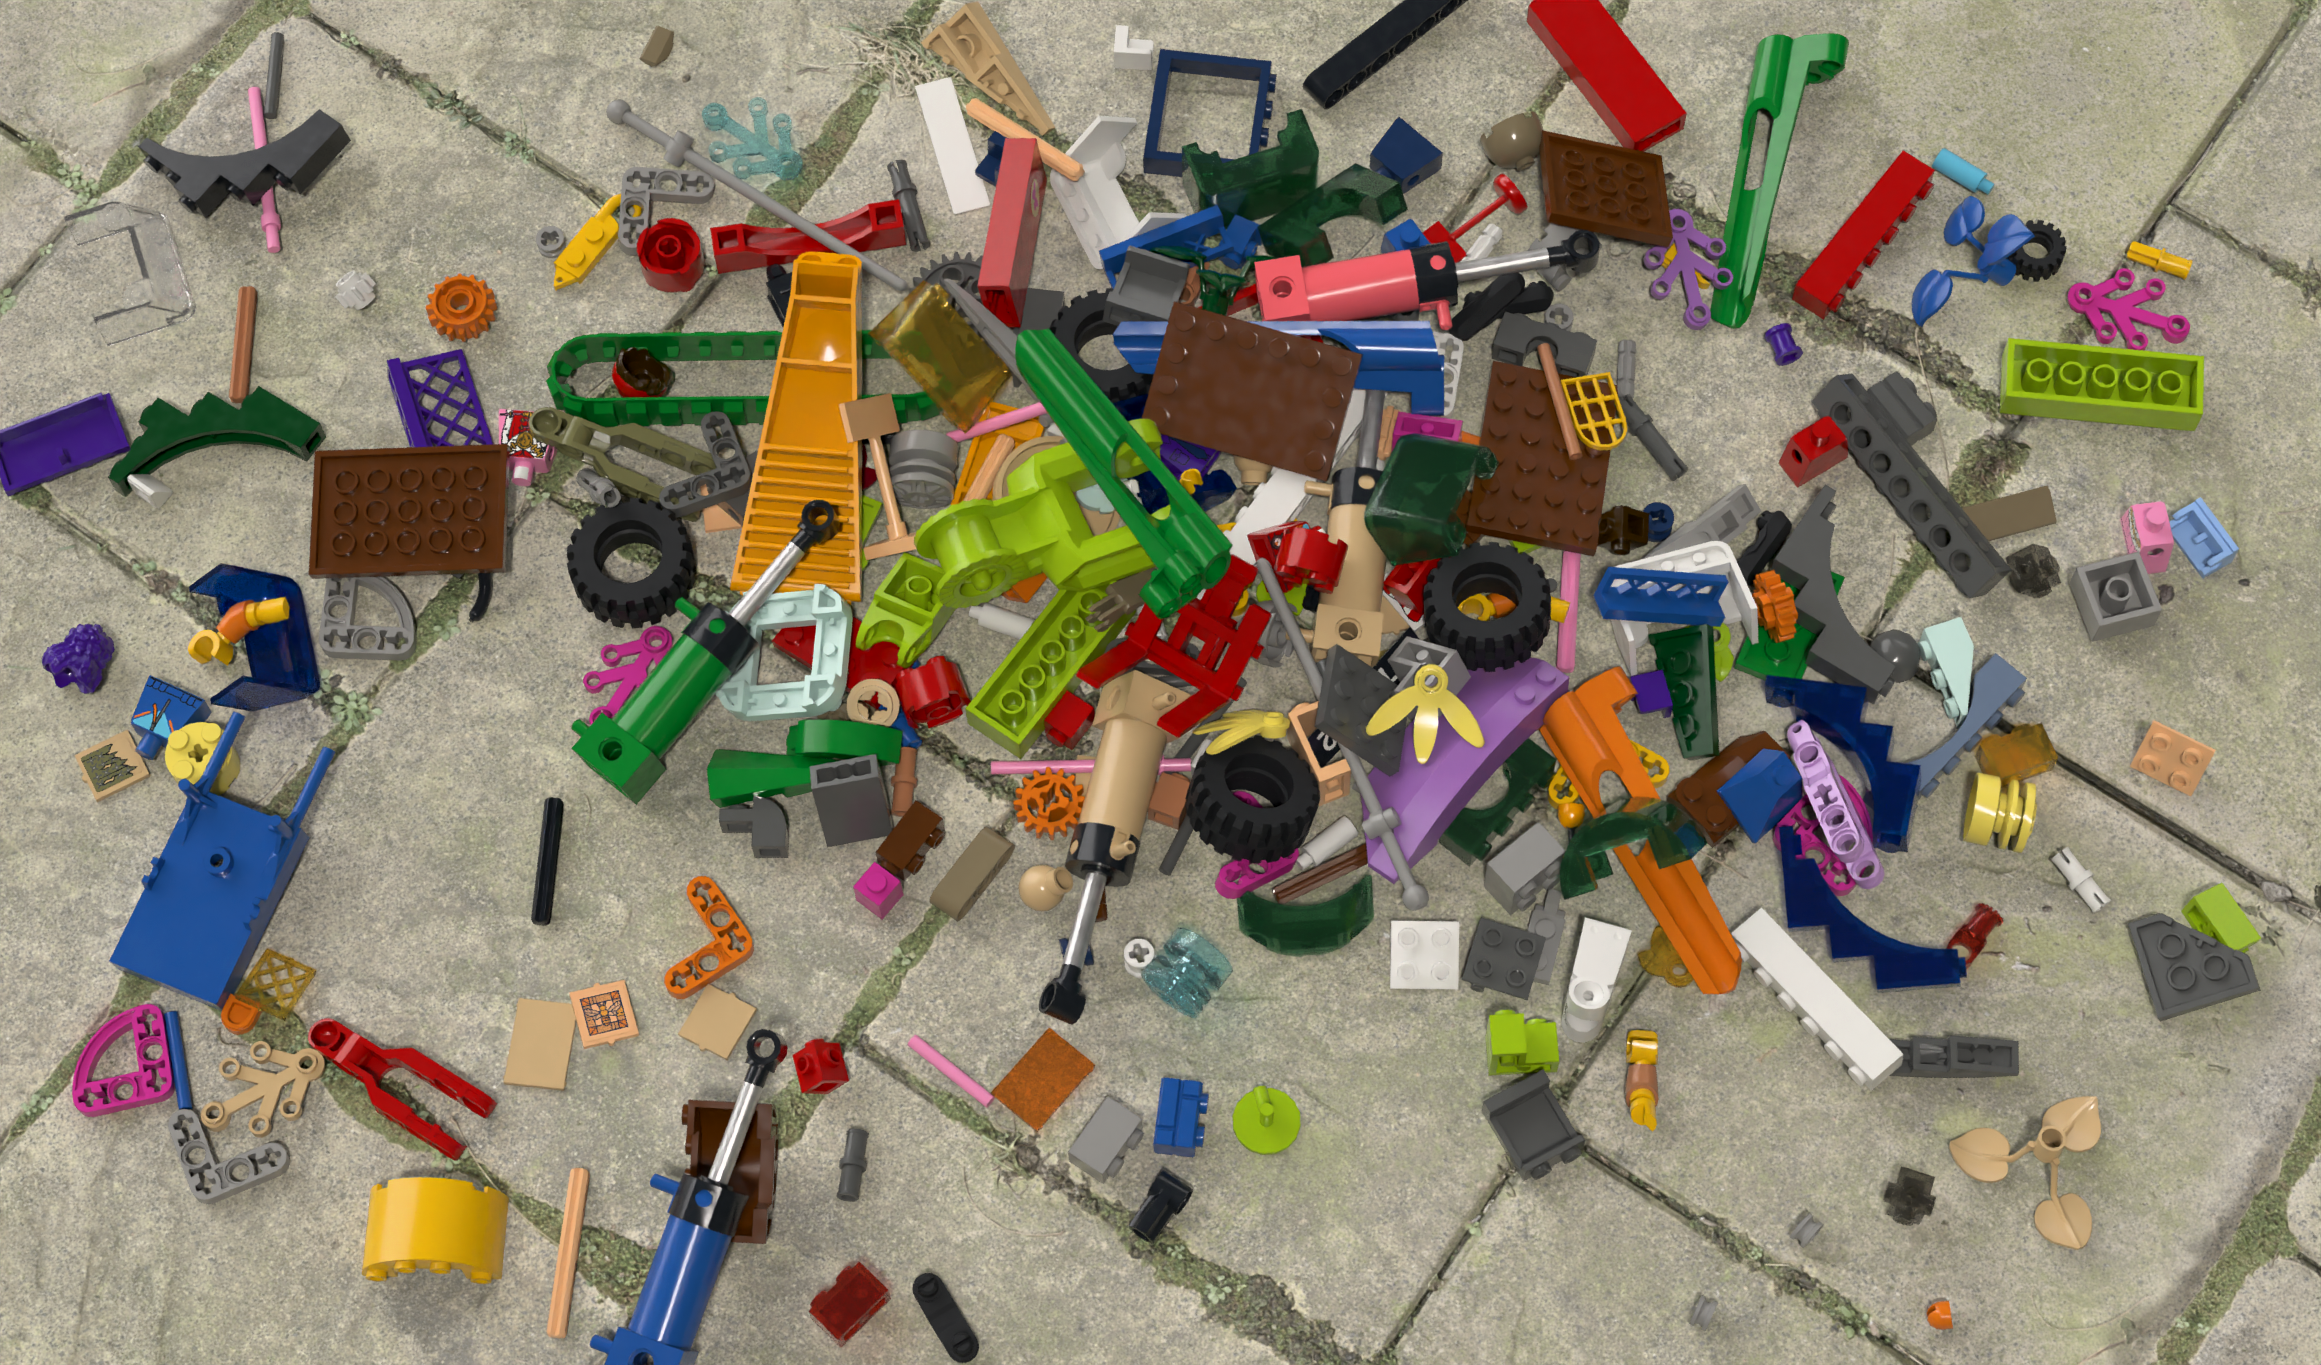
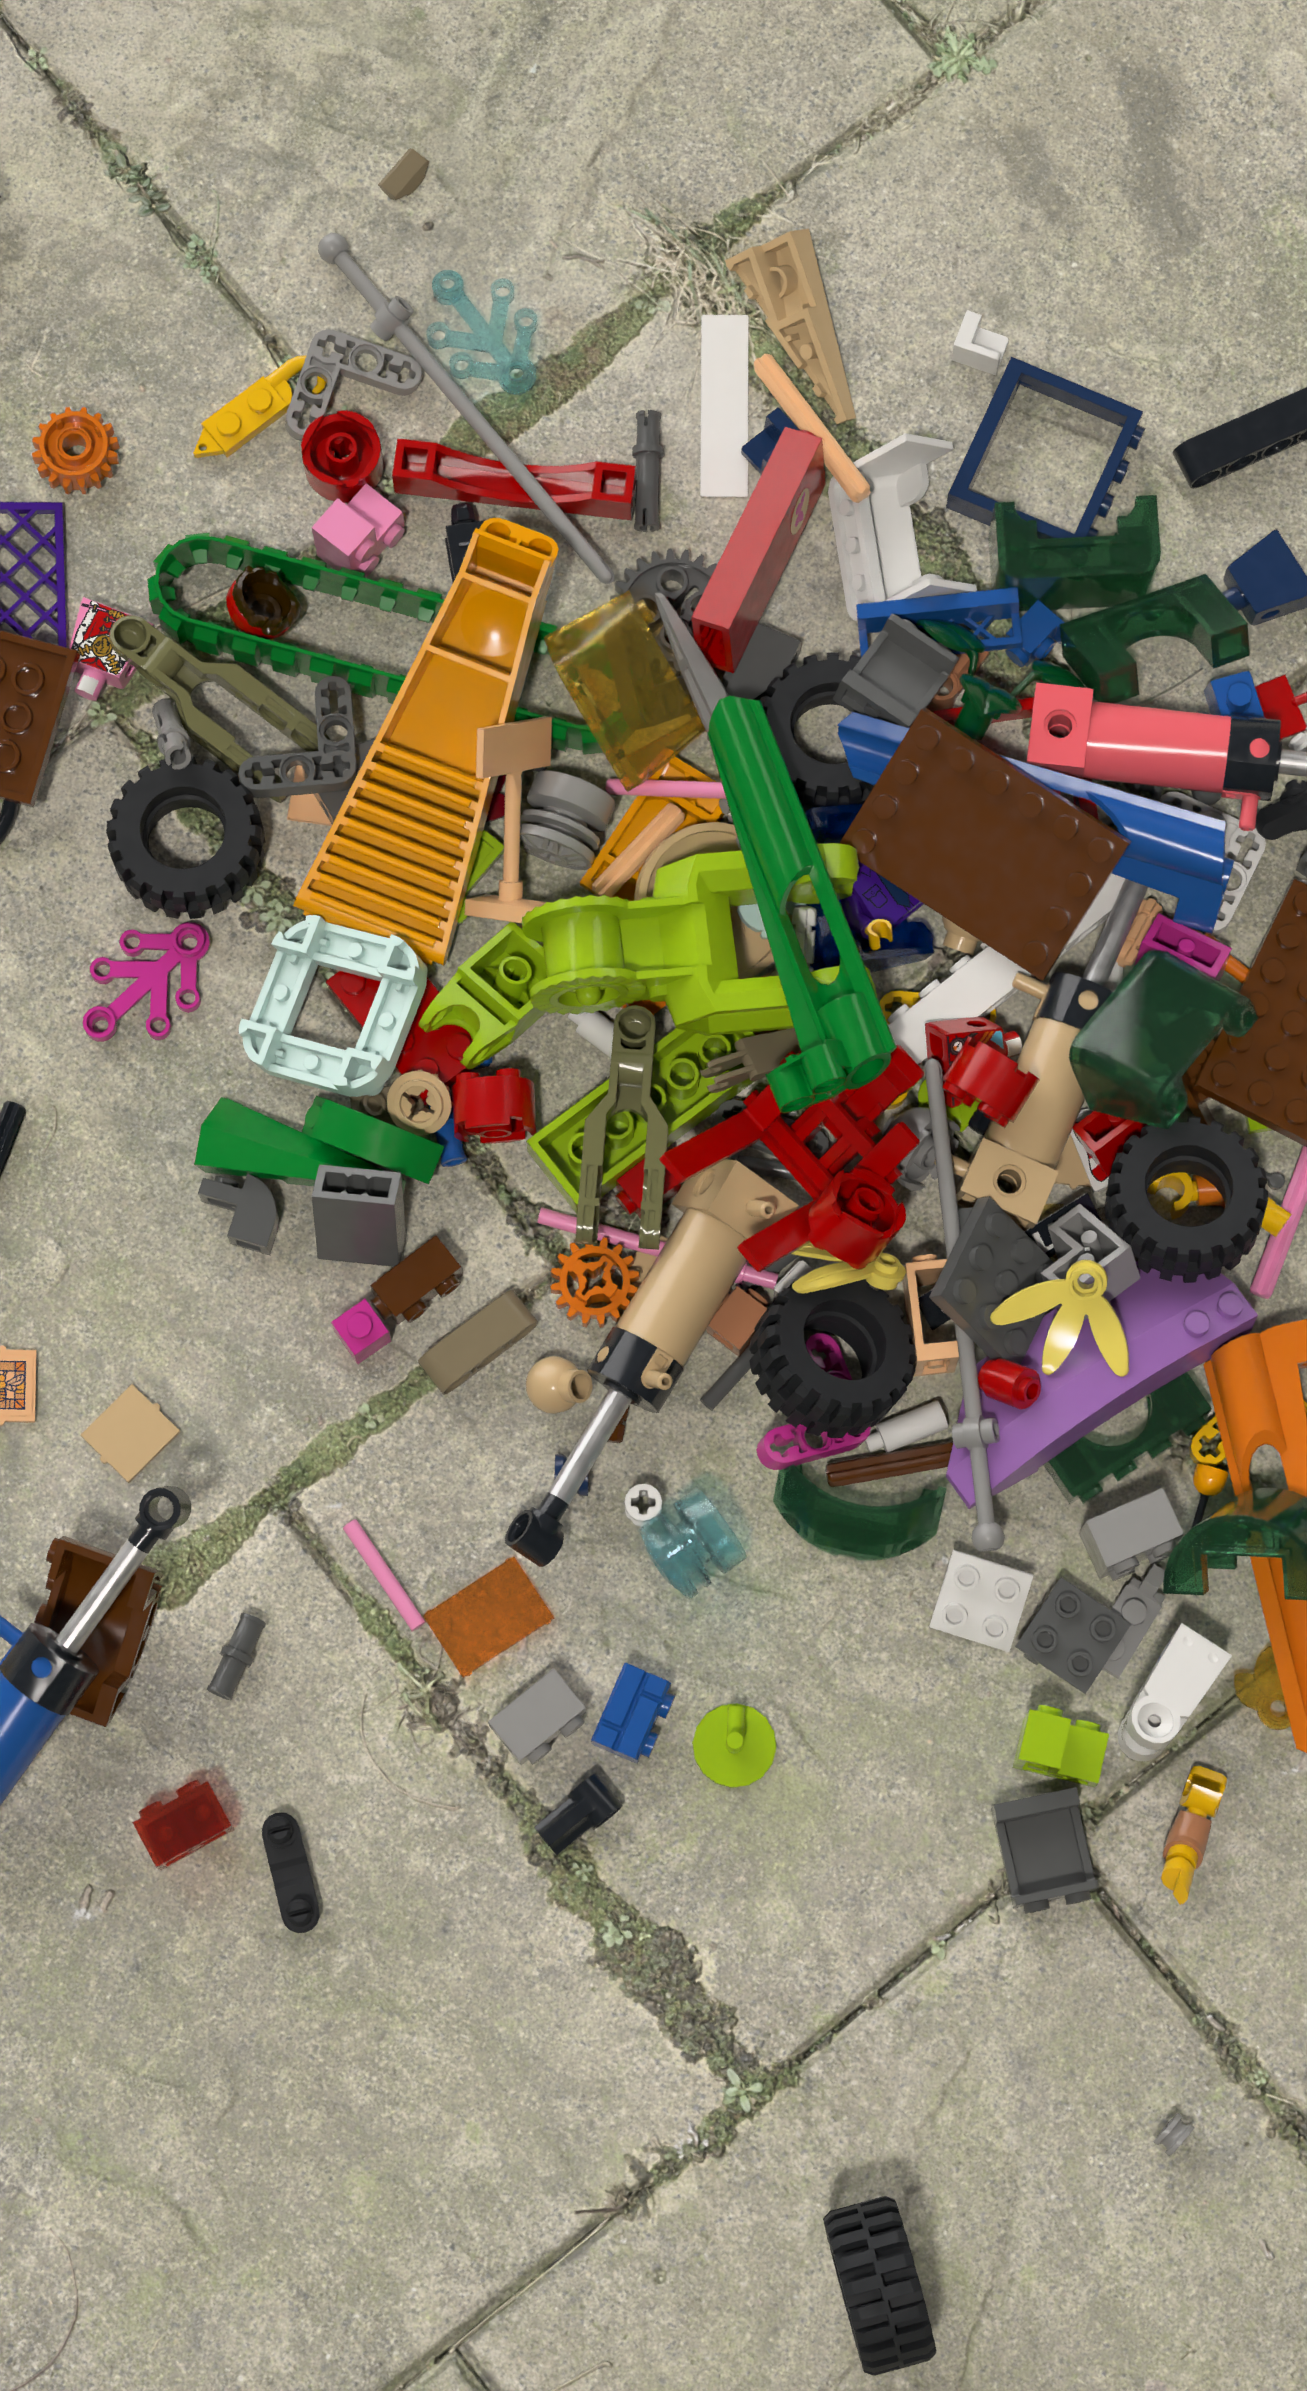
camera: 15 degrees right, 10 degrees up
light grey bush [536,226,566,258] -> none
green piece [571,499,840,805] -> none
orange beam [664,876,754,999] -> none
red brick [792,1039,849,1094] -> none
nougat pin [891,747,918,817] -> none
none -> bright pink brick [311,484,405,577]
none -> olive piece [576,1005,668,1250]
none -> red brick [808,1168,906,1269]
none -> red brick [978,1358,1041,1410]

